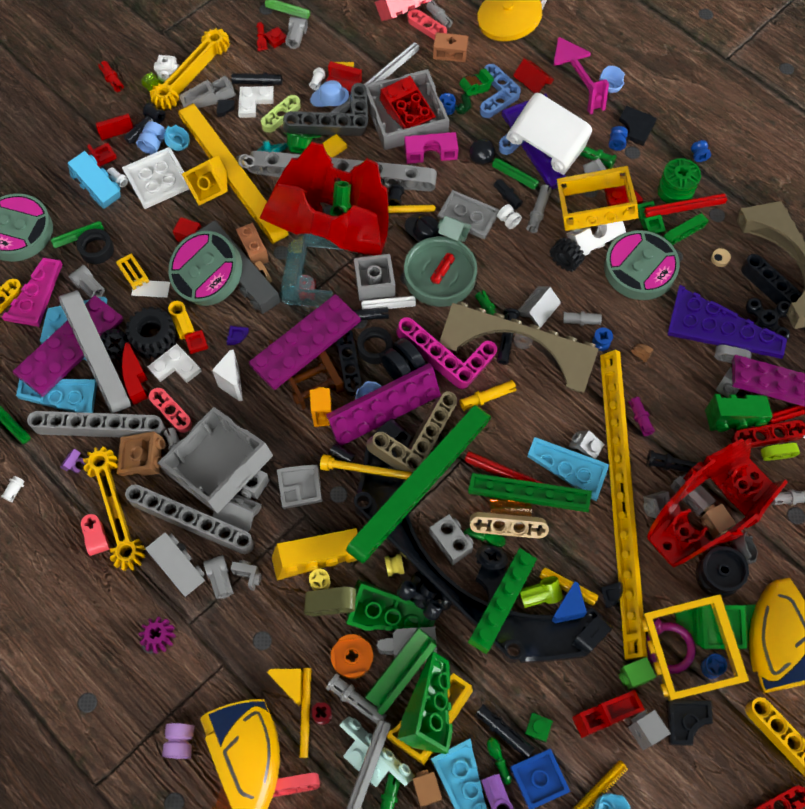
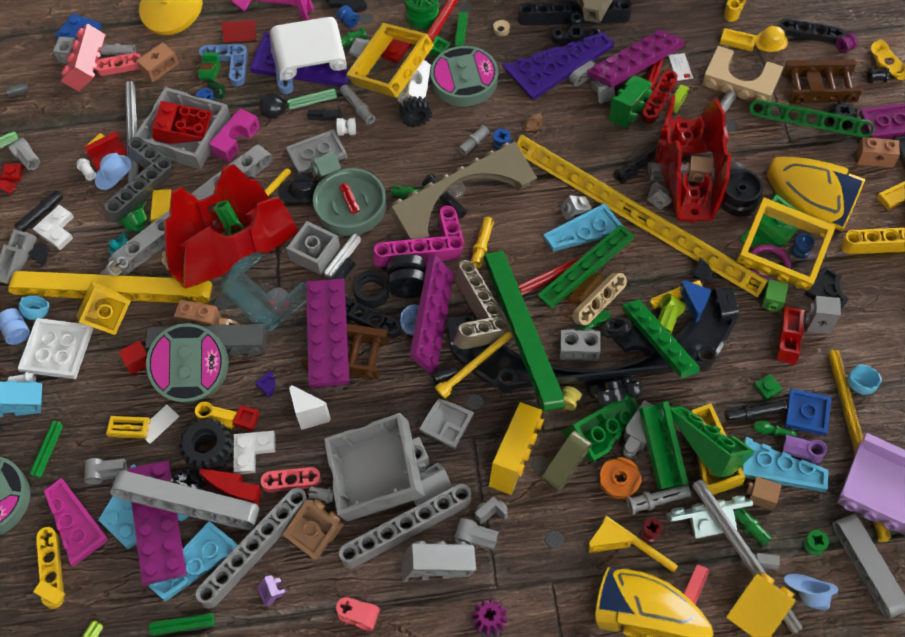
camera: 50 degrees left, 5 degrees down
black tyre [76,228,114,264] -> none
yellow arm [83,447,145,571] -> none
yellowish green beam [261,95,301,133] -> none
light yellow wheel [309,569,331,591] -> none
light orange brick [310,387,332,427] -> none
light grey panel [518,286,561,327] -> none
magenta pin [628,397,655,436] -> none

